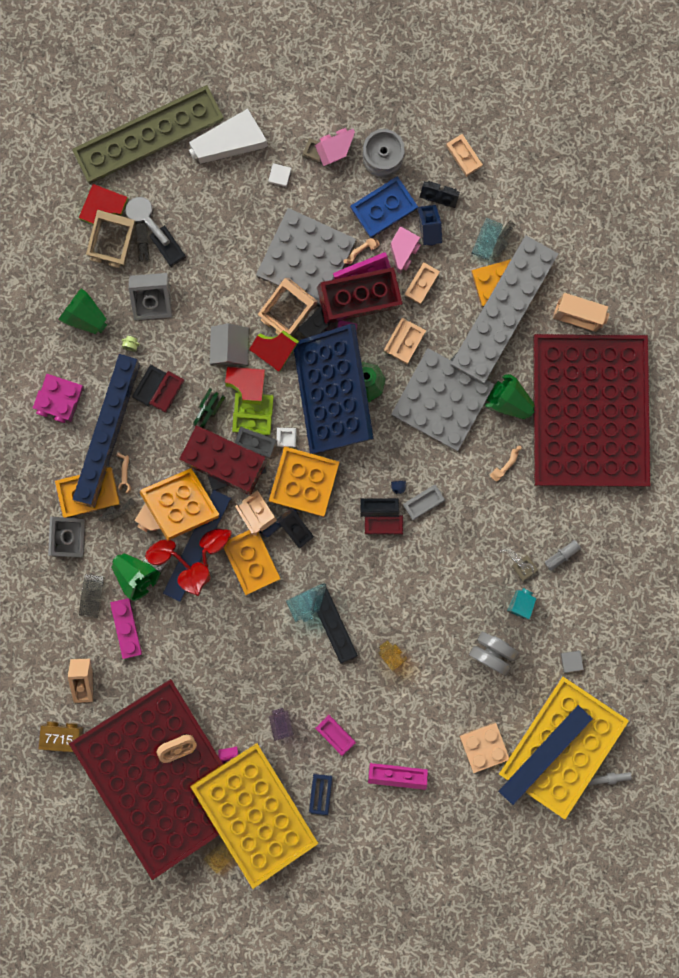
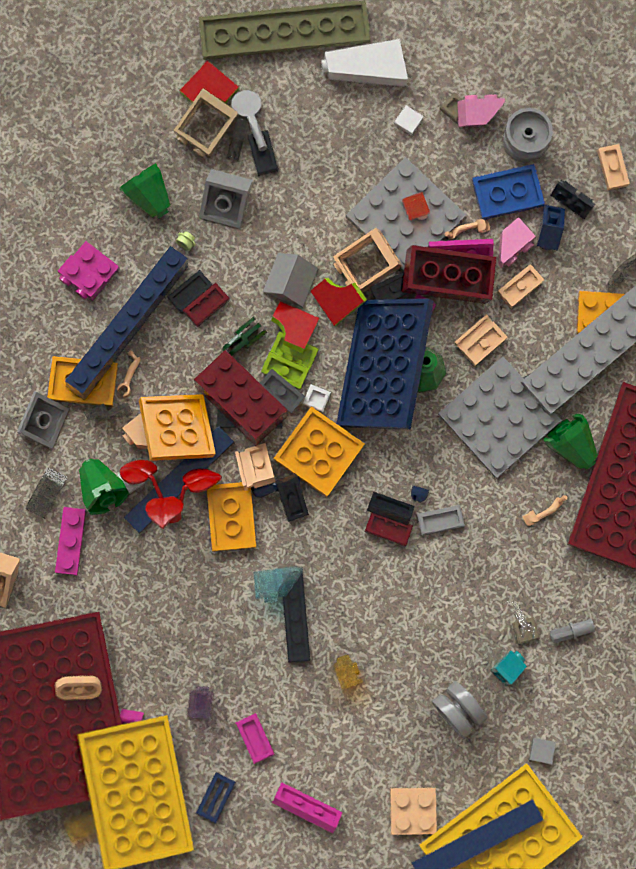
camera: 15 degrees right, 5 degrees down
clear light blue plate [471,218,503,261] -> none
none -> clear orange tile [402,192,430,220]

